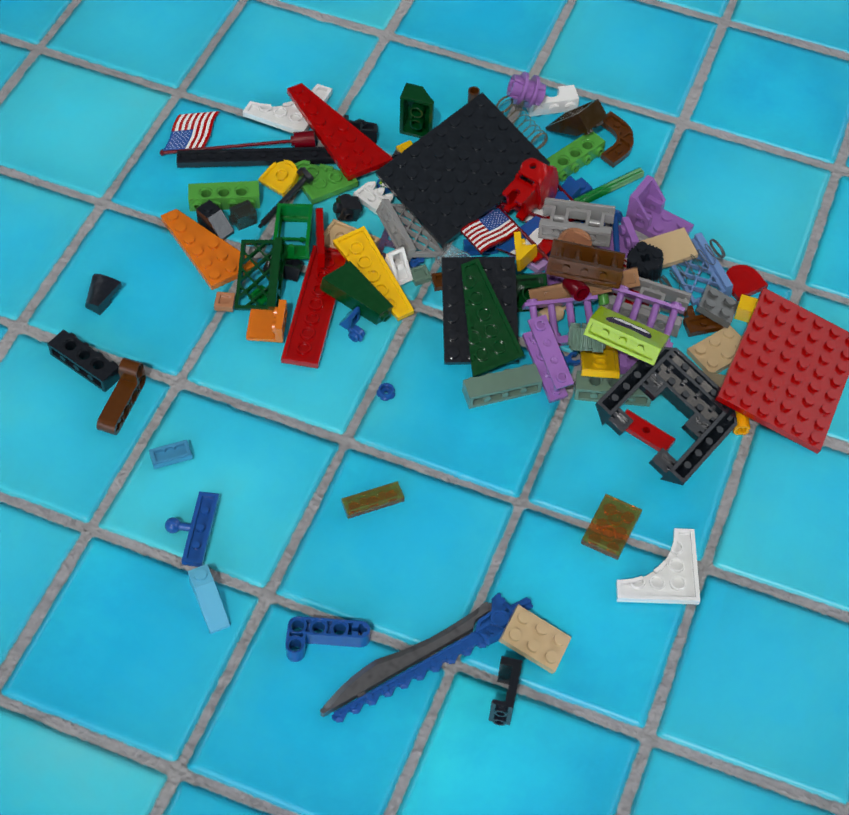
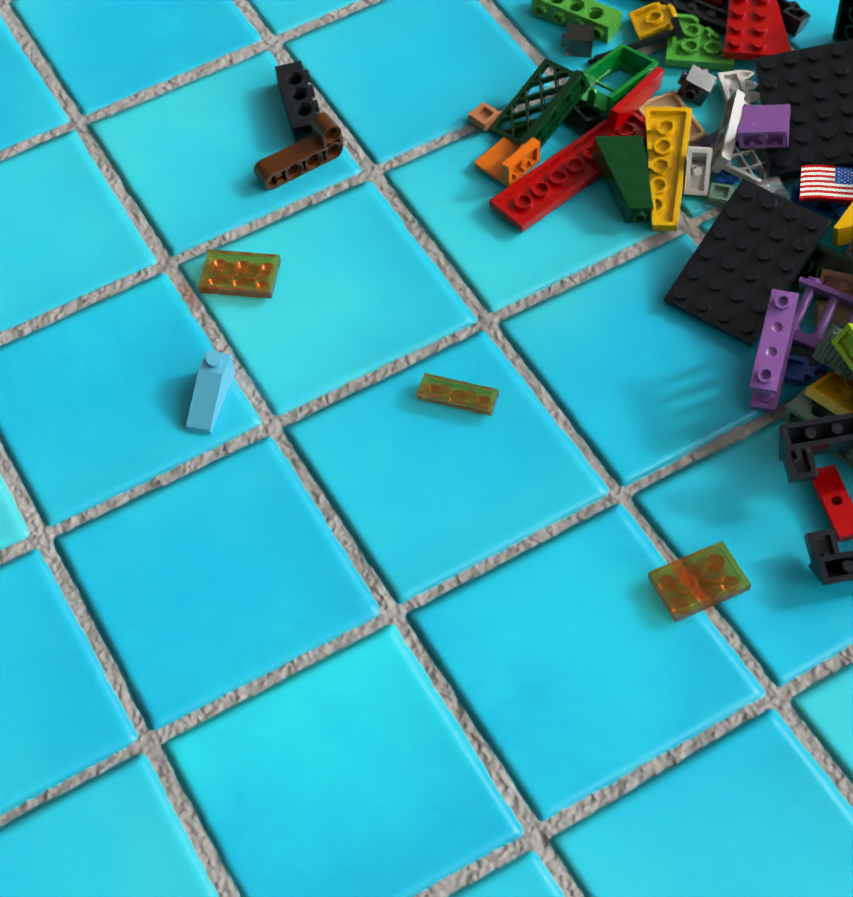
camera: 45 degrees right, 0 degrees up
black slope [85,274,122,315] -> none
dark azure plate [149,440,192,469] -> none
orange wing [161,209,257,290] -> none
blue plate [165,491,219,567] -> none
black slope [196,200,234,240] -> none
blue beam [285,616,370,662] -> none
piece [320,593,533,723] -> none
blue slope [339,306,360,330] -> none
blue plate [348,325,365,342] -> none
blue plate [377,383,395,401] -> none
dark green wing [461,258,525,377] -> none
sand green brick [462,363,542,409] -> none
black panel [489,656,523,726] -> none
tan plate [499,605,572,674] -> none
white plate [616,528,700,605] -> none
none -> clear orange plate [198,249,281,299]
none -> medium lavender bracket [737,104,791,149]

